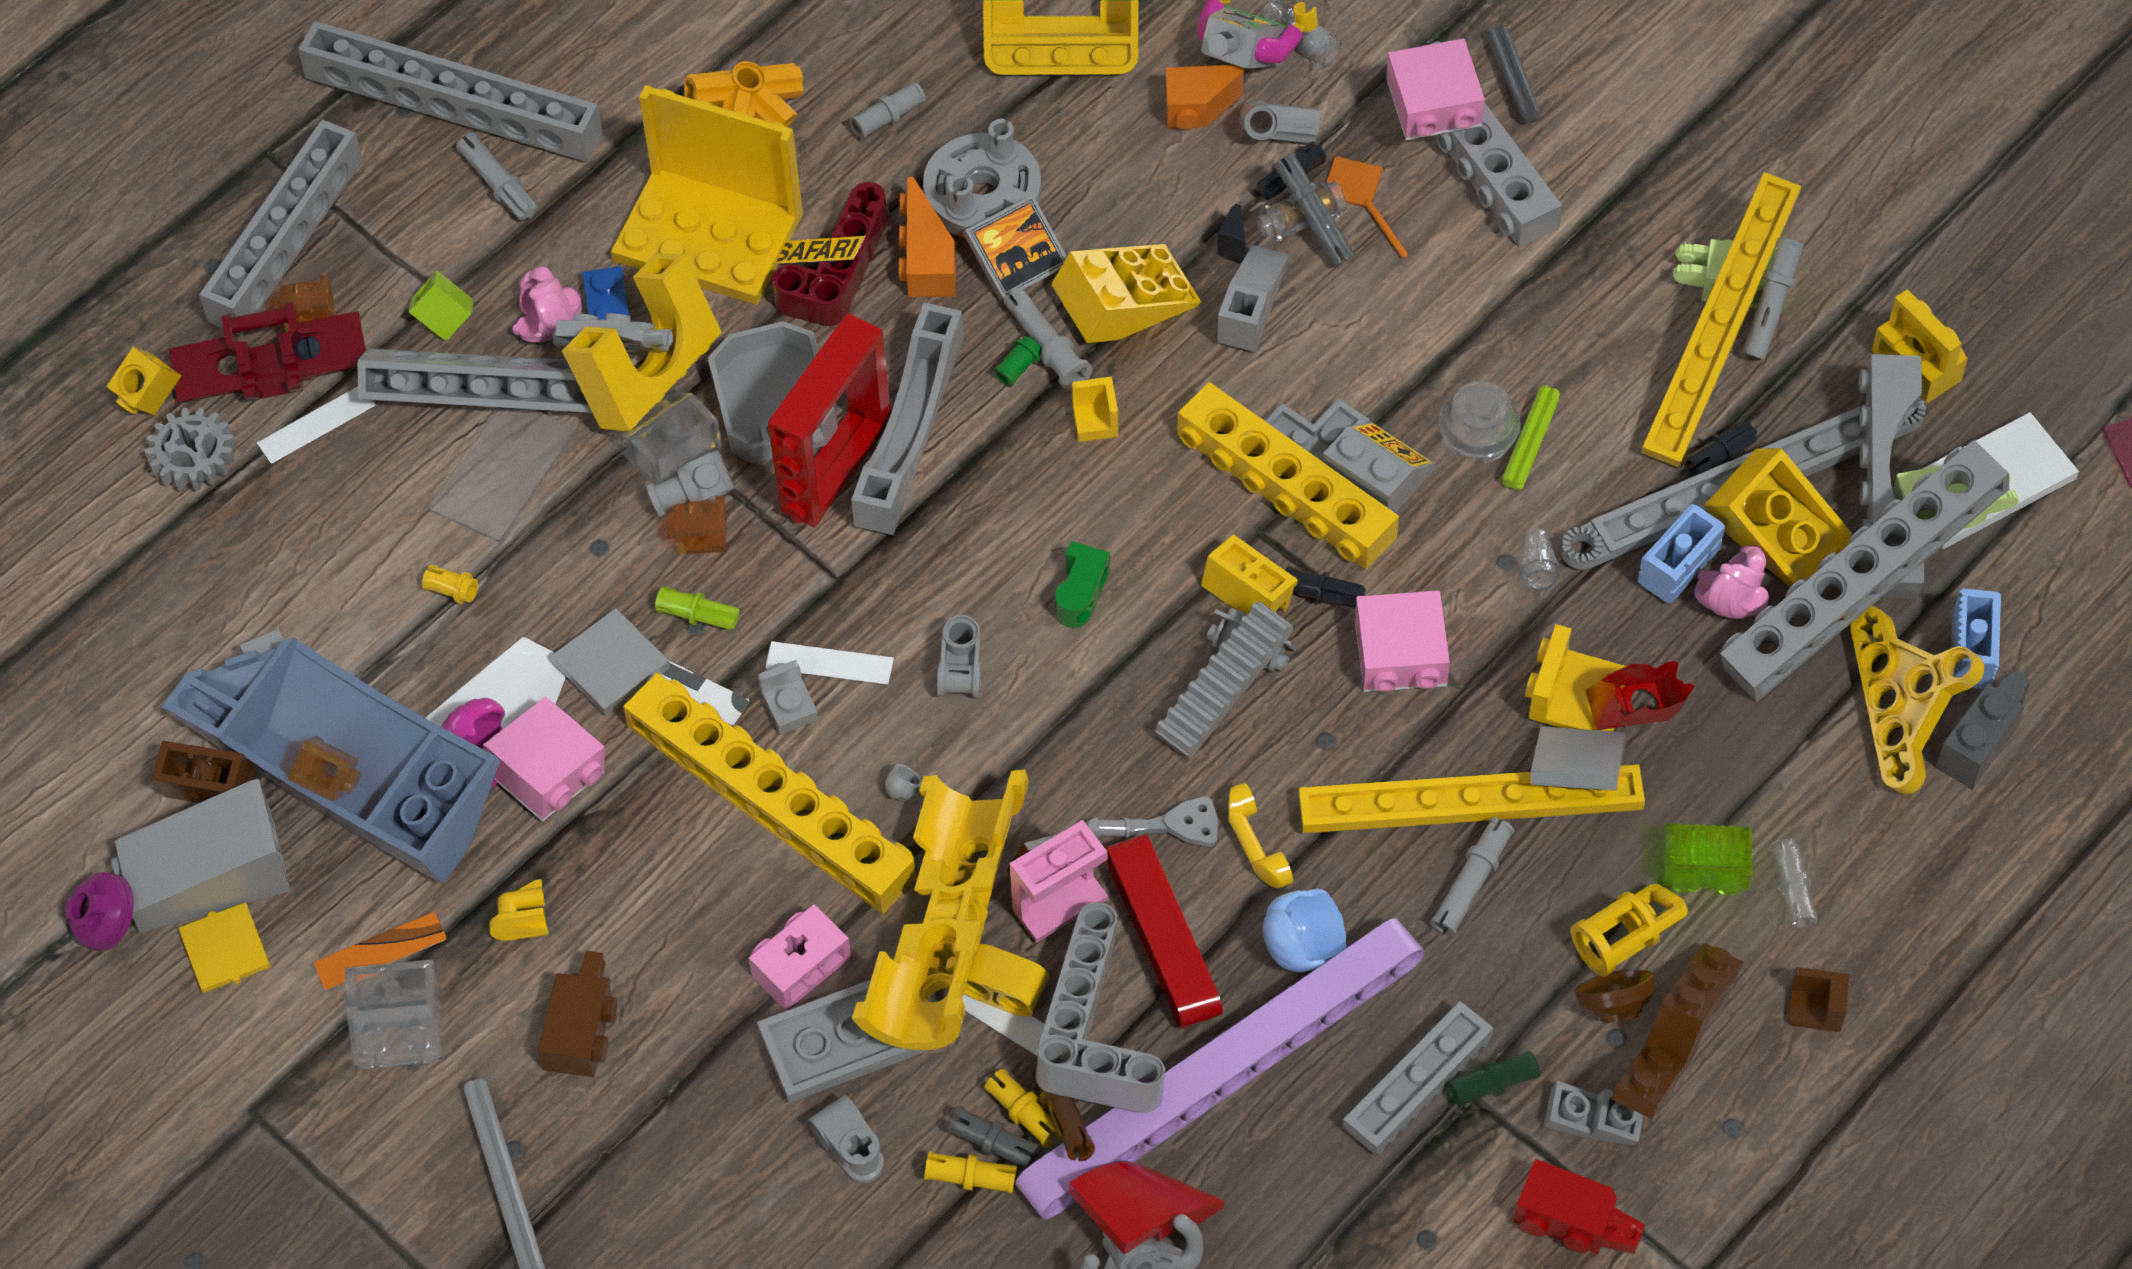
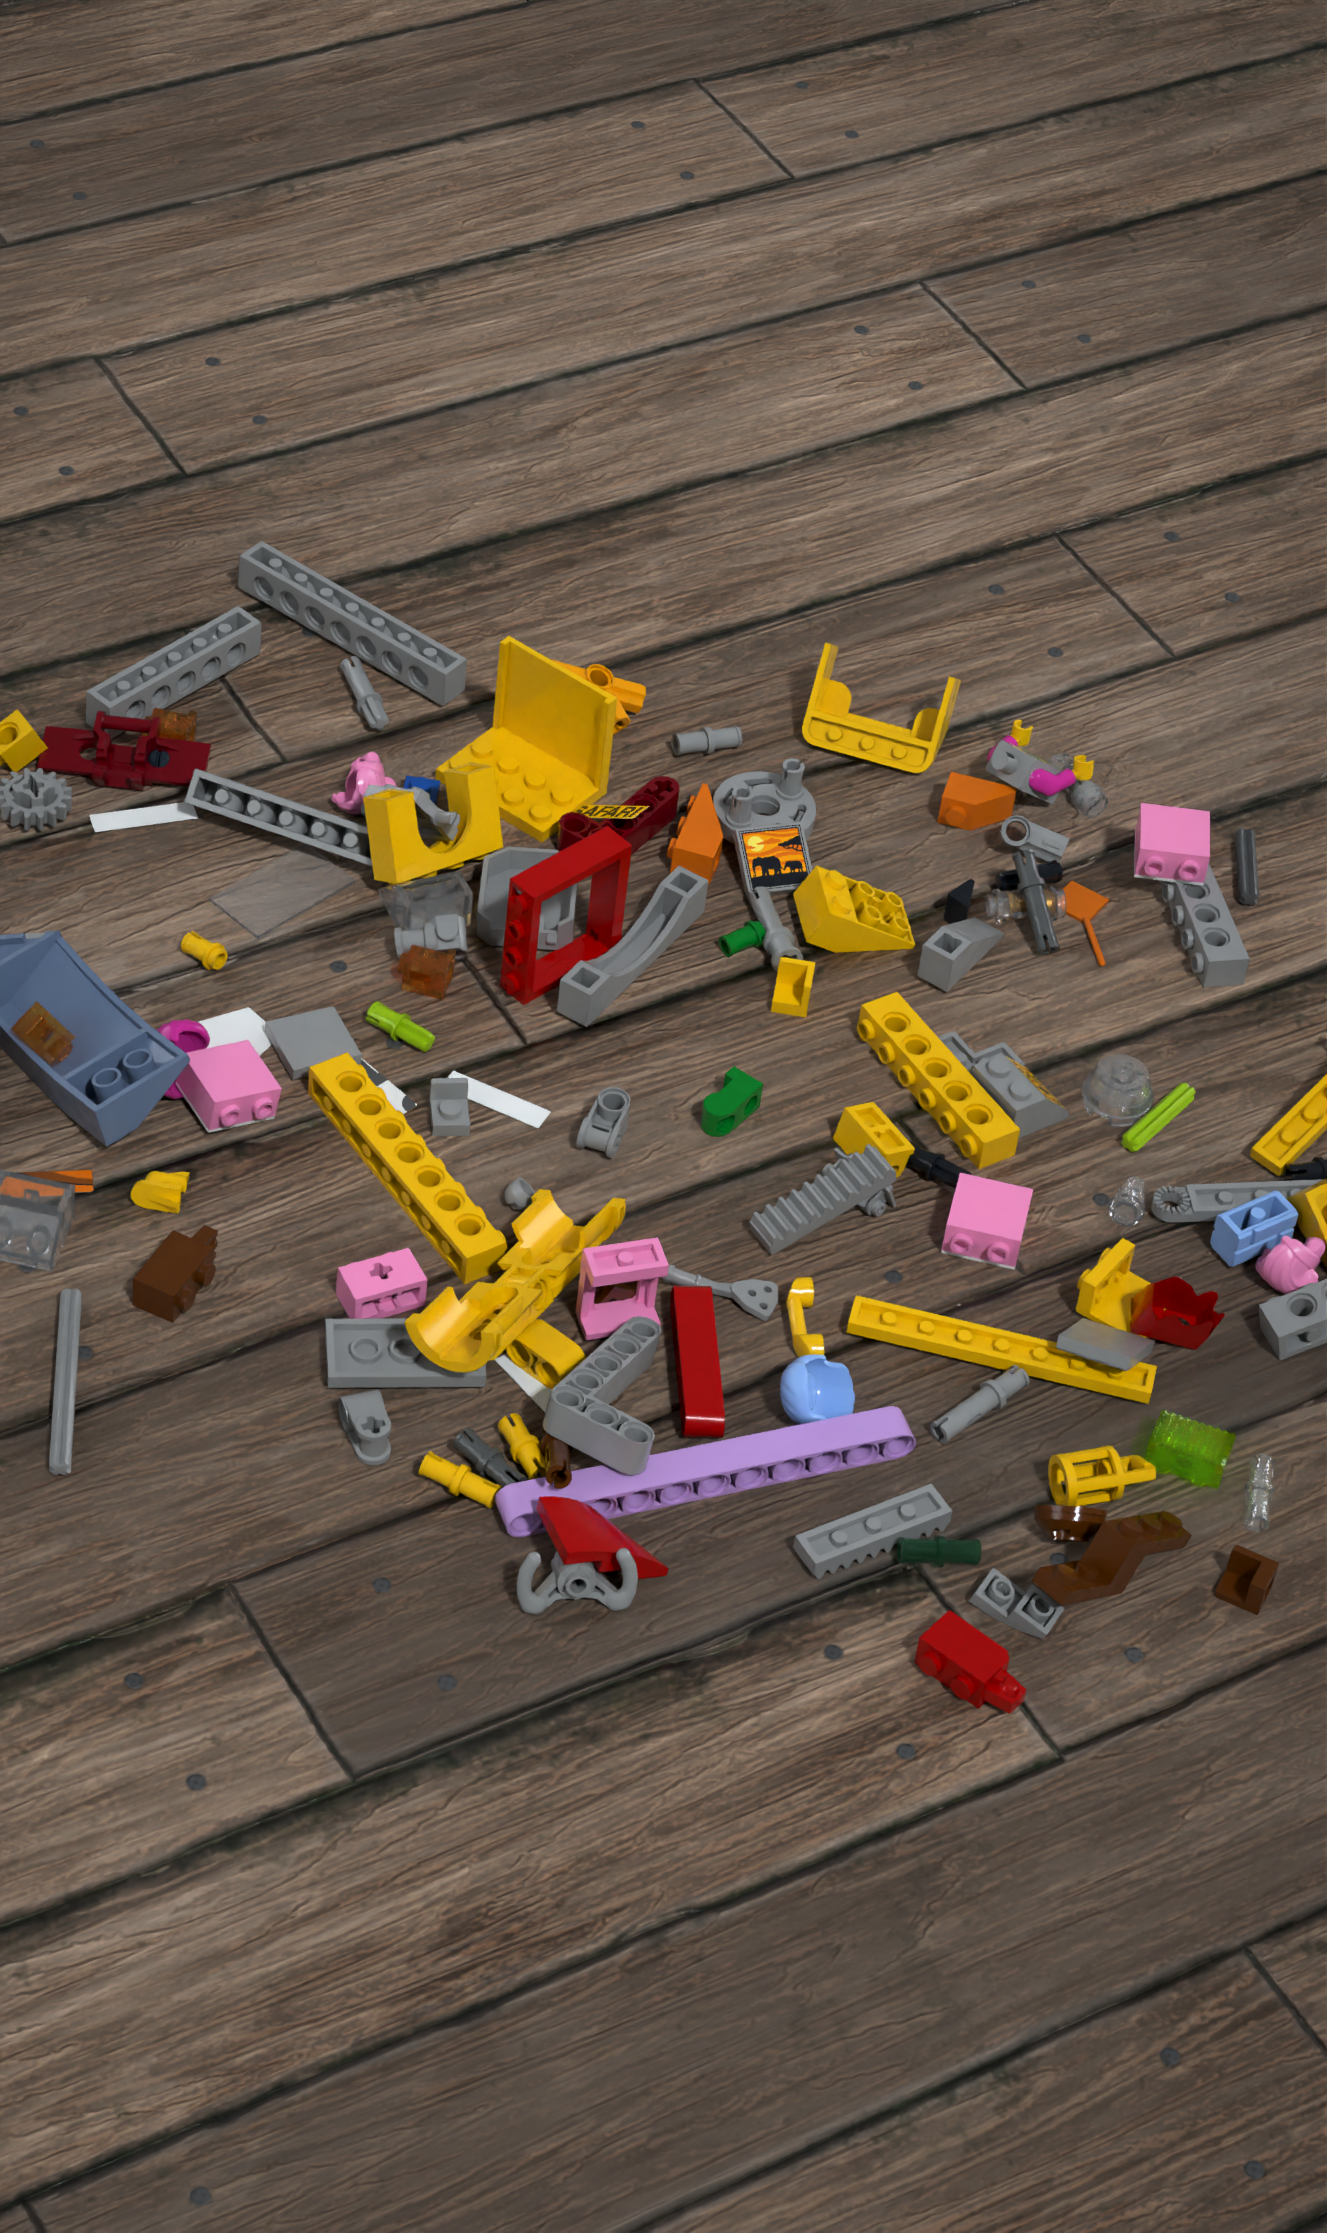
camera: 10 degrees right, 15 degrees down
lime panel [409,270,473,340] -> none

